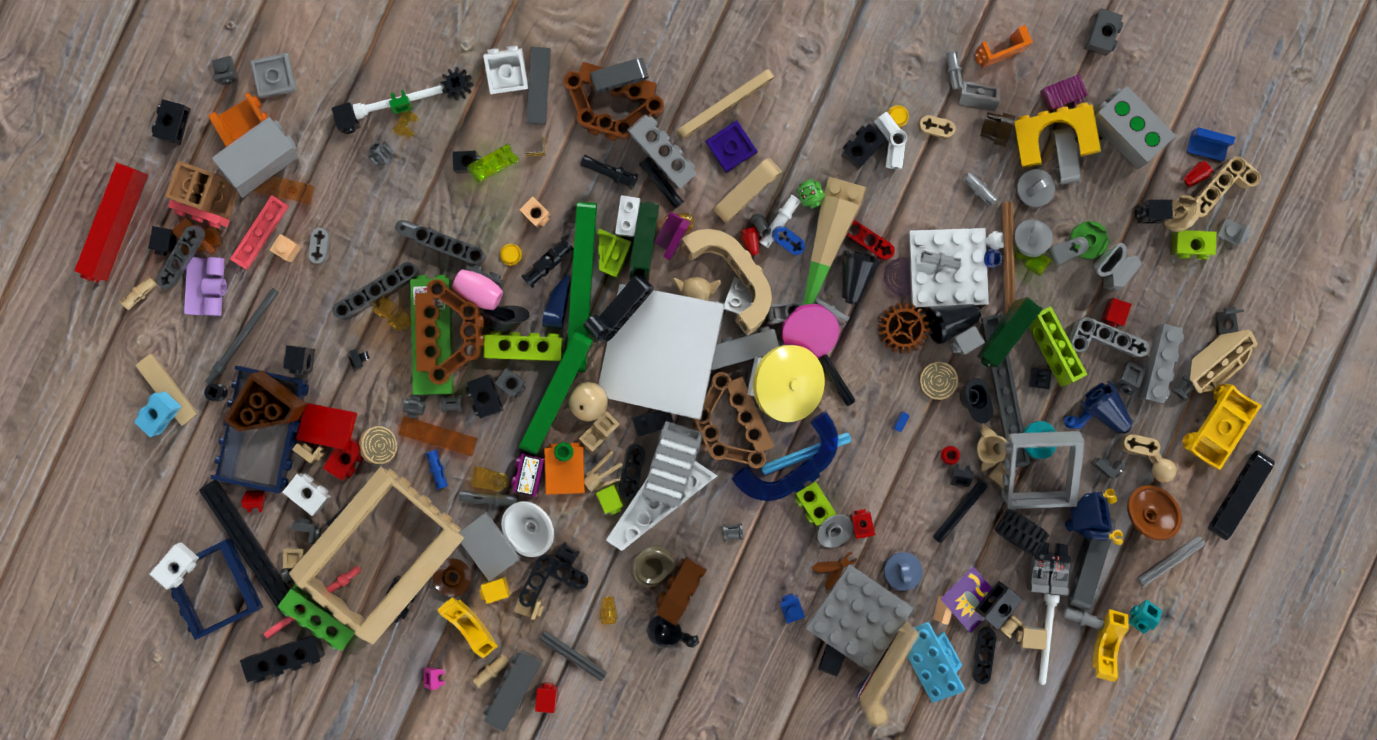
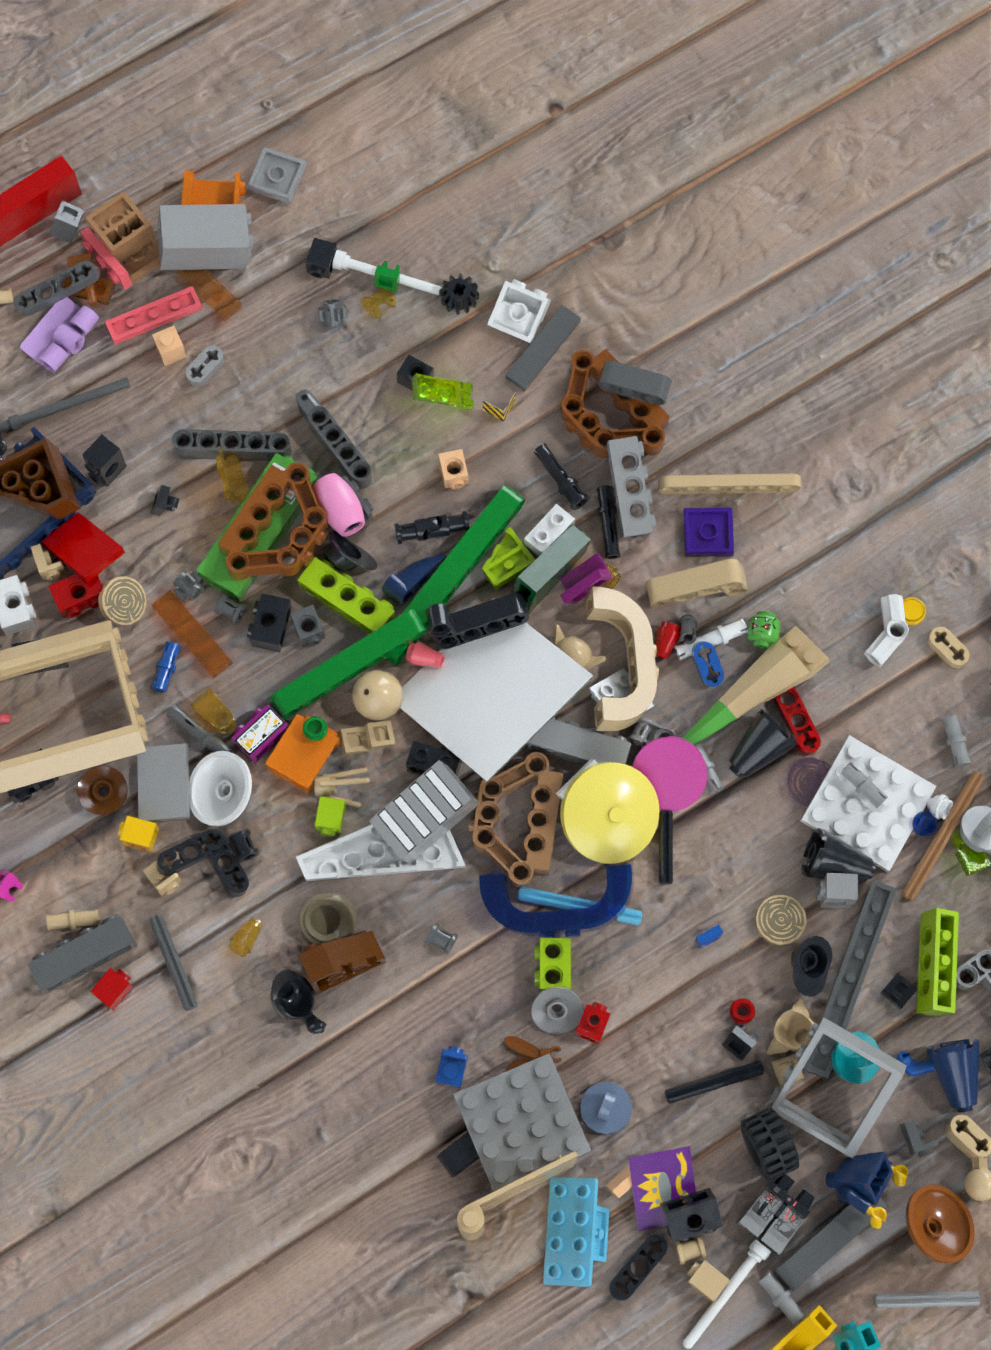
camera: 30 degrees right, 15 degrees down
black brick [148,226,177,256] -> none
black brick [152,99,191,145] -> none
dark grey bracket [212,56,238,85] -> none
yellow arch [437,597,498,659] -> none
yellow piece [500,244,522,266] -> none
black beam [618,444,645,499] -> none
black brick [842,123,886,170] -> none
dark orange gear [878,302,930,354] -> none
dark green slope [977,297,1043,368] -> none
none -> dark grey brick [49,201,84,243]
none -> coral cone [406,642,445,668]

